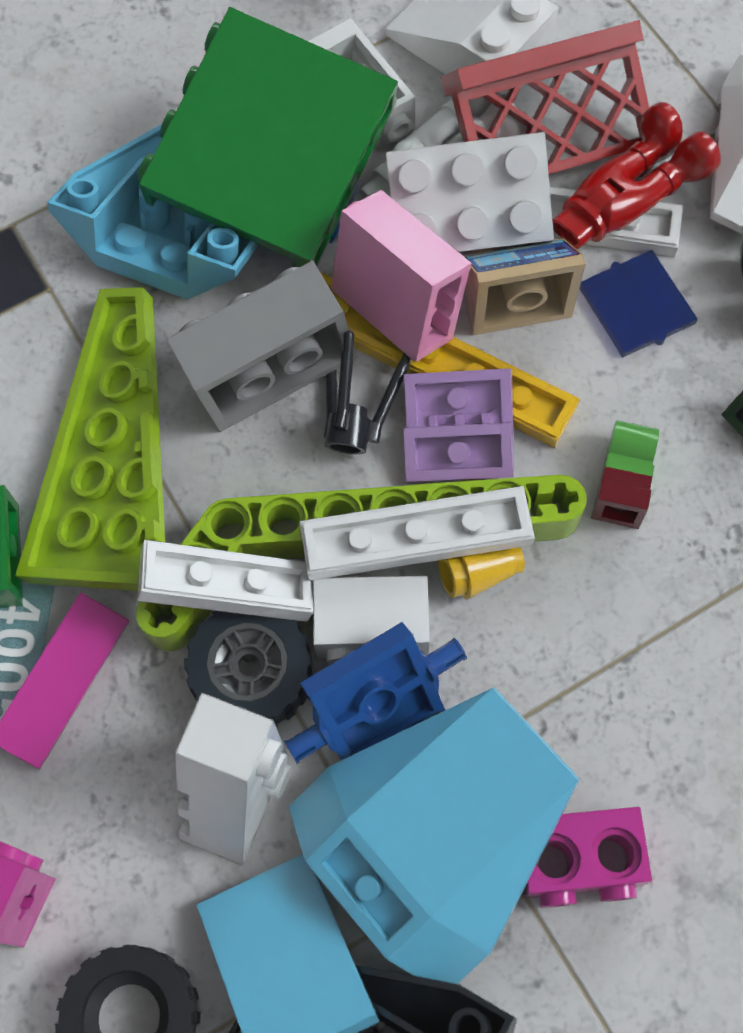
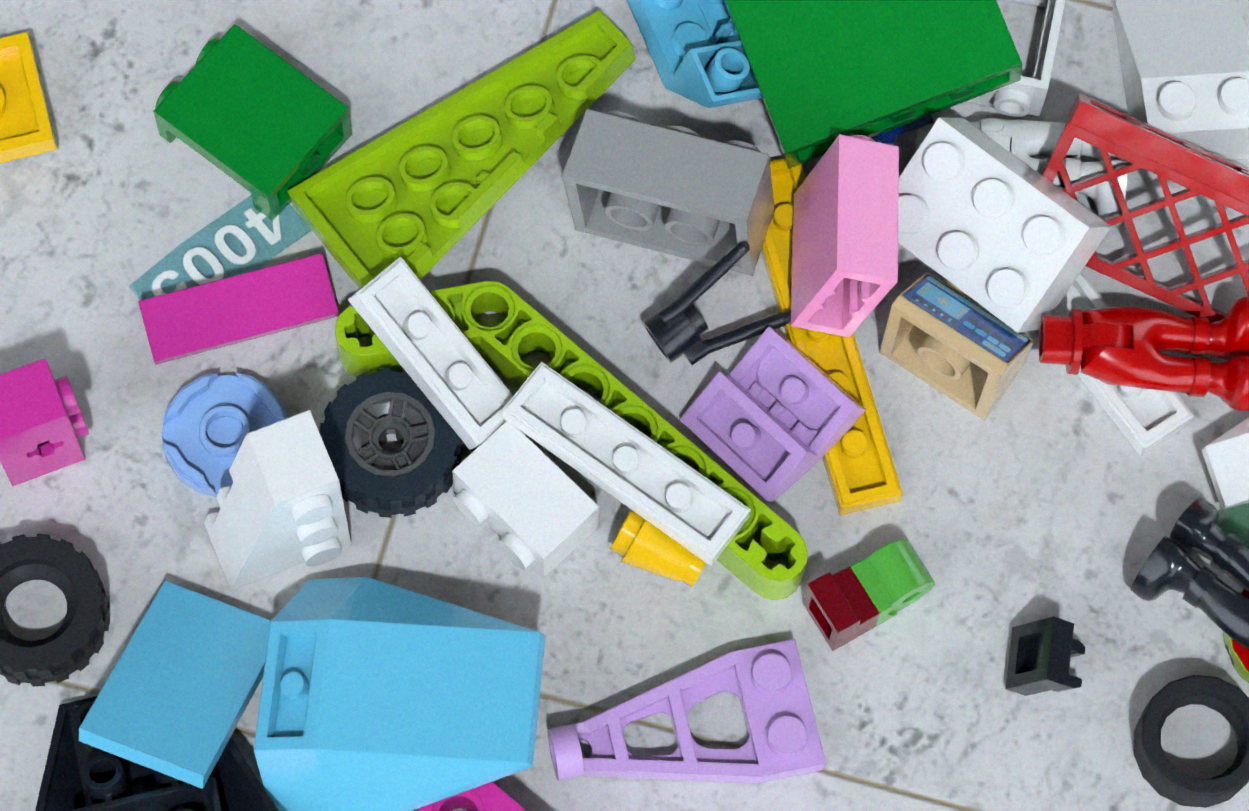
camera: 40 degrees right, 0 degrees up
blue plate [284,622,467,764] -> none
clear blue piece [579,250,698,358] -> none
none -> light blue tile [162,373,287,497]
none -> lavender plate [547,639,826,783]

